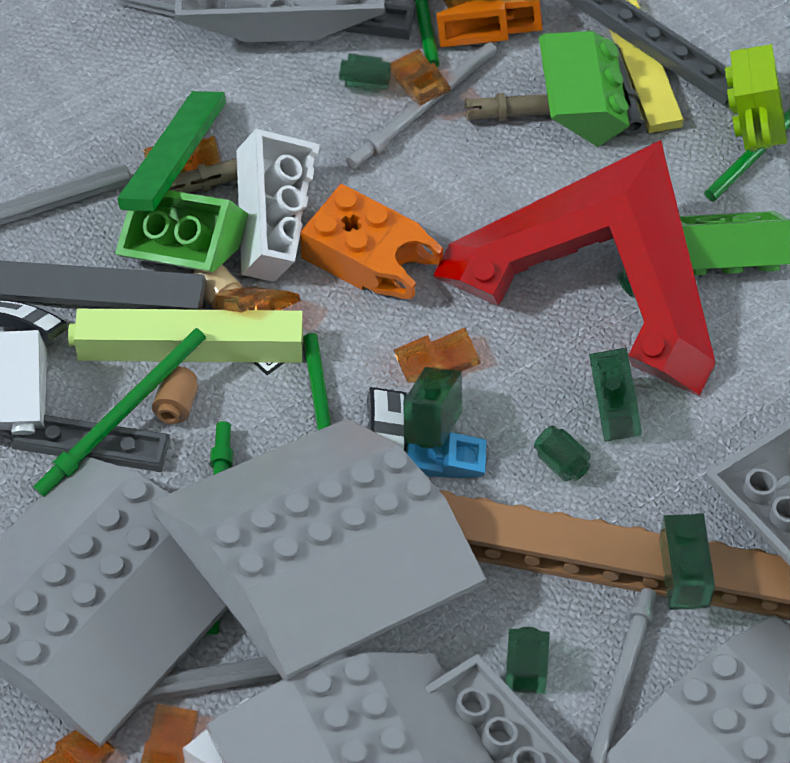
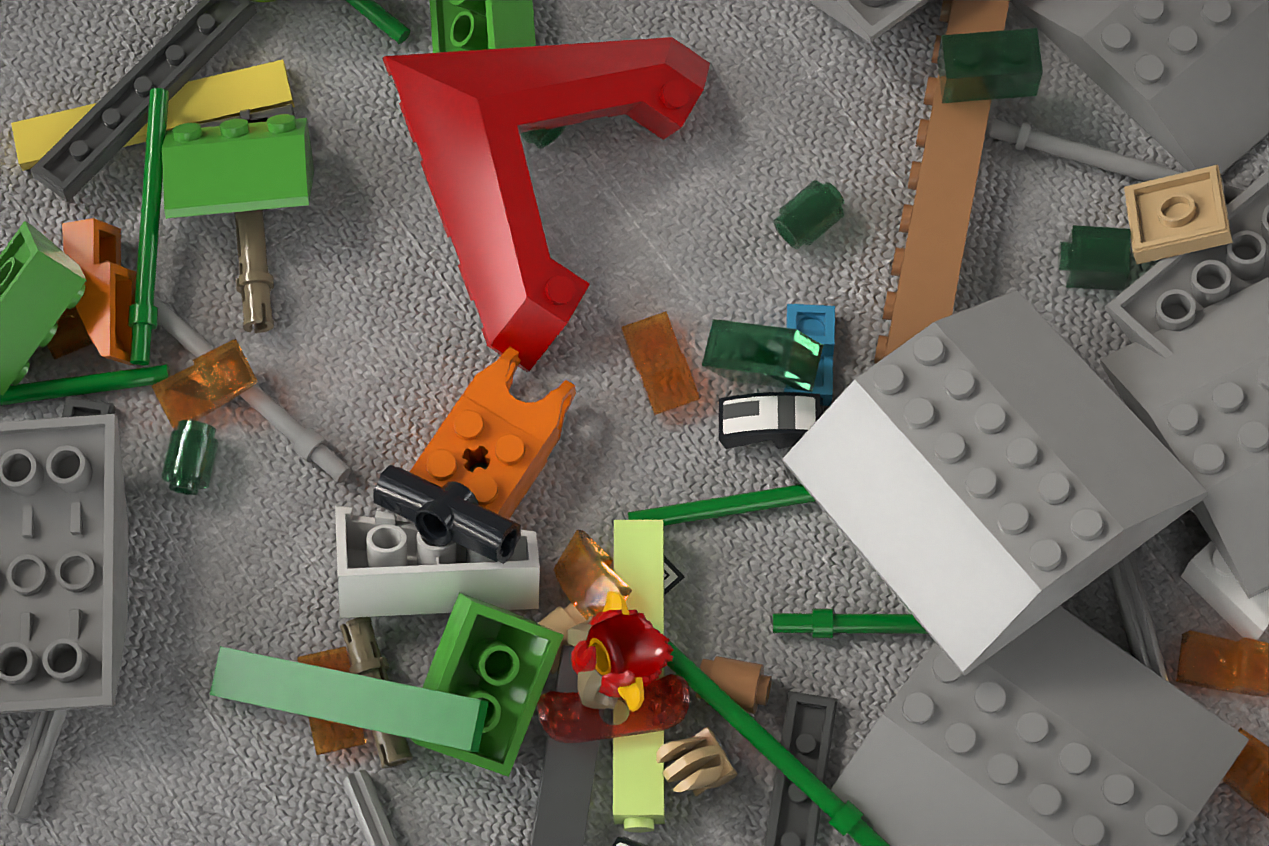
camera: 85 degrees left, 15 degrees up
clear green brick [589,347,642,442] -> none
none -> green bar [128,88,169,366]
none -> black piece [373,465,521,564]
none -> clear red piece [537,674,690,743]
none -> red hair [567,591,674,712]
none -> tan arm [656,726,738,796]
none -> tan tile [1124,165,1233,265]

